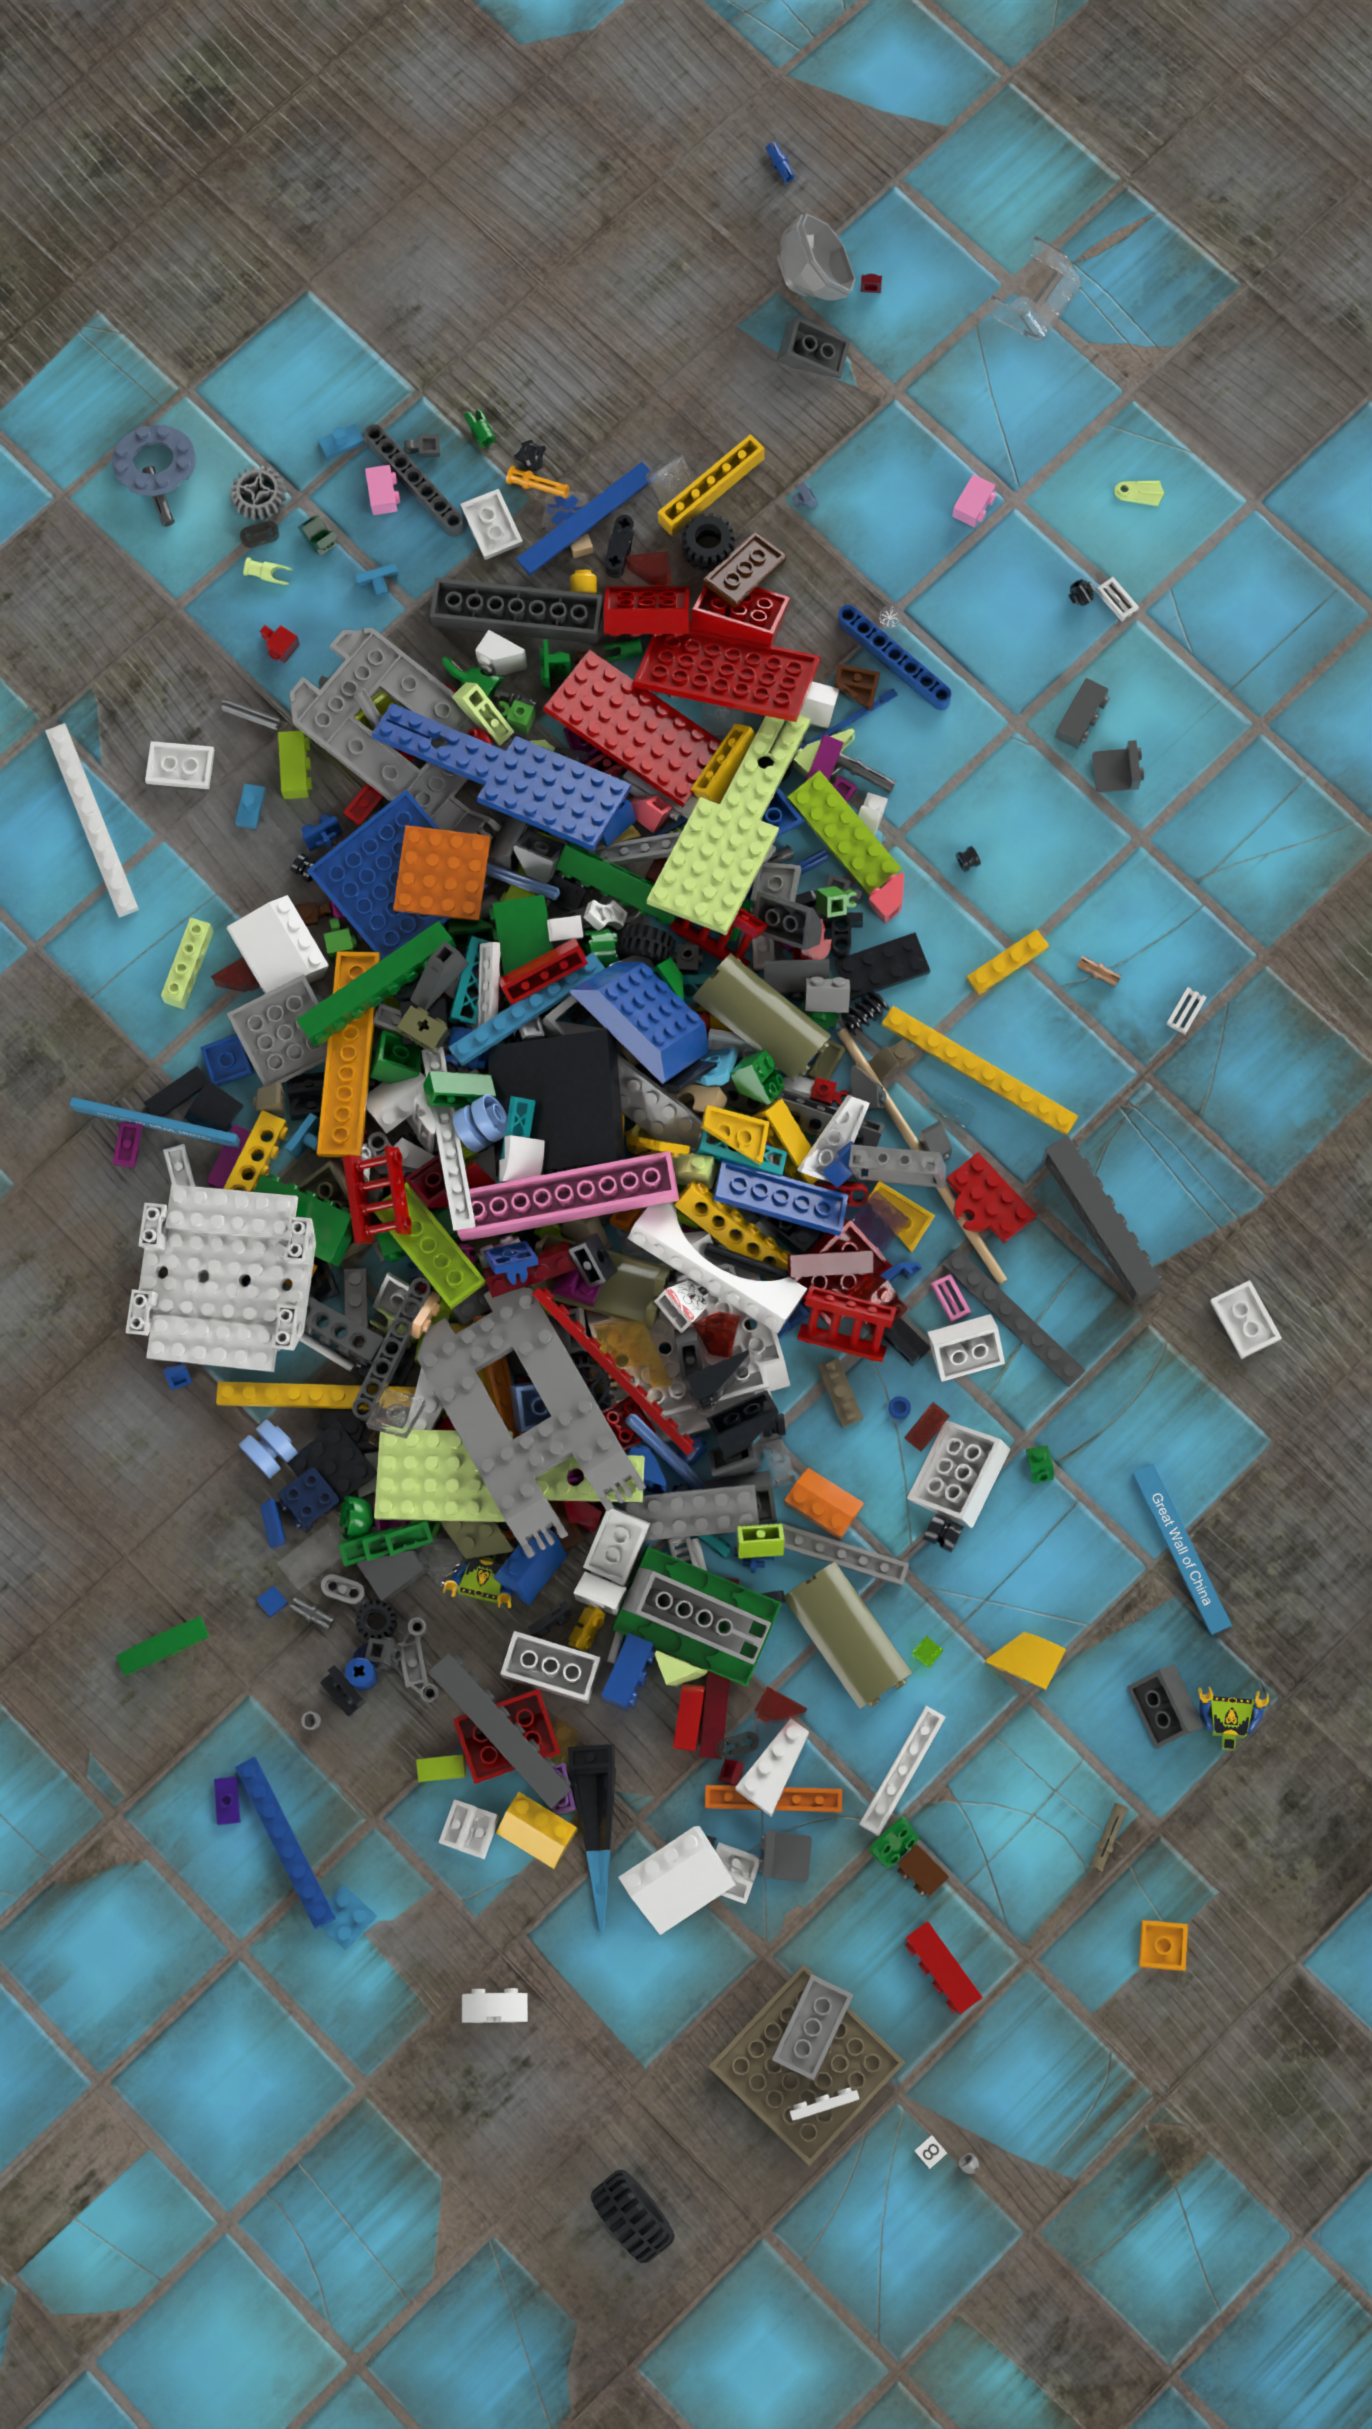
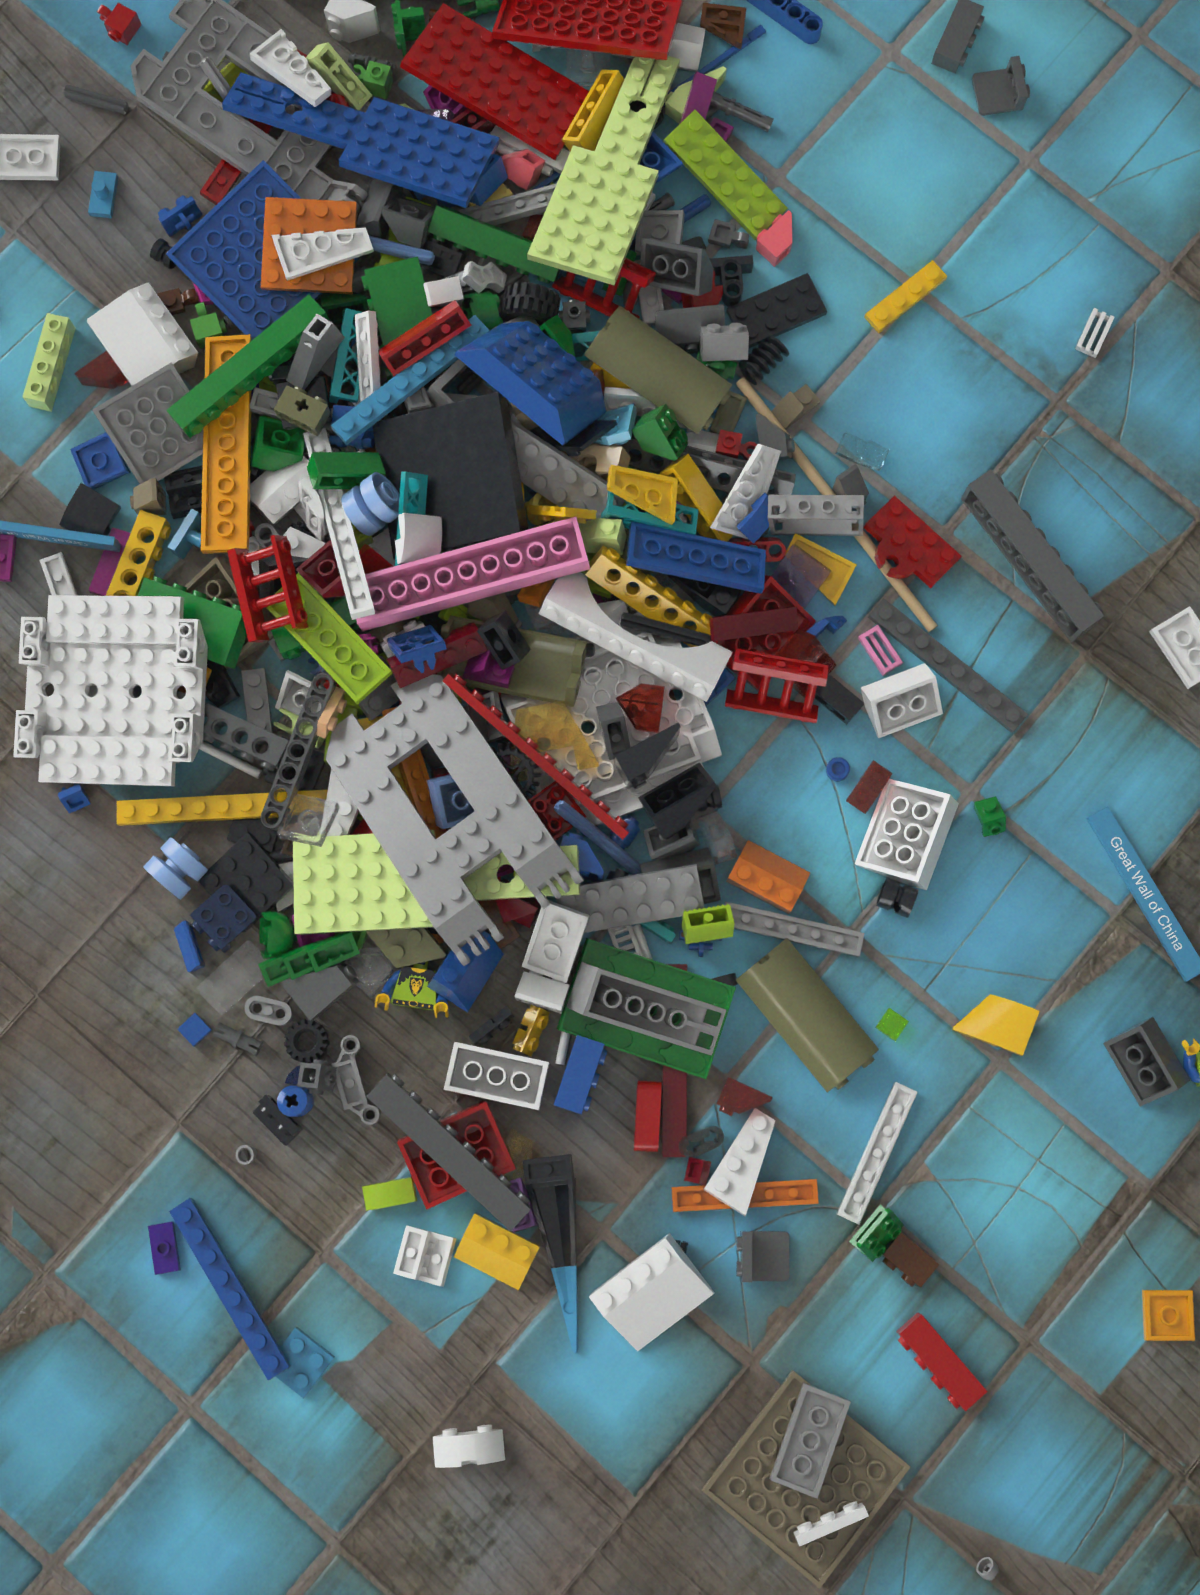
camera: 10 degrees left, 5 degrees up
green slope [116,1616,209,1676] -> none
black tile [144,1066,208,1117] -> none
lime brick [278,730,313,799] -> none
green piece [442,656,504,701] -> none
white torso [654,1281,709,1334] -> none
yellowish green slope [655,1650,708,1687] -> none
white slope [716,1842,761,1904] -> none
bright green brick [816,886,857,918] -> none
dark tan plate [818,1358,863,1428] -> none
white slope [858,792,888,836] -> none
yellow plate [881,1006,1078,1136] -> none
white tile [914,2135,947,2169] -> none
black wheel [956,846,981,872] -> none
medium nougat pin [1077,955,1121,987] -> none
dark tan pin [1089,1803,1128,1872] -> none
none -> white wing [250,29,331,107]
none -> white wing [271,228,374,281]

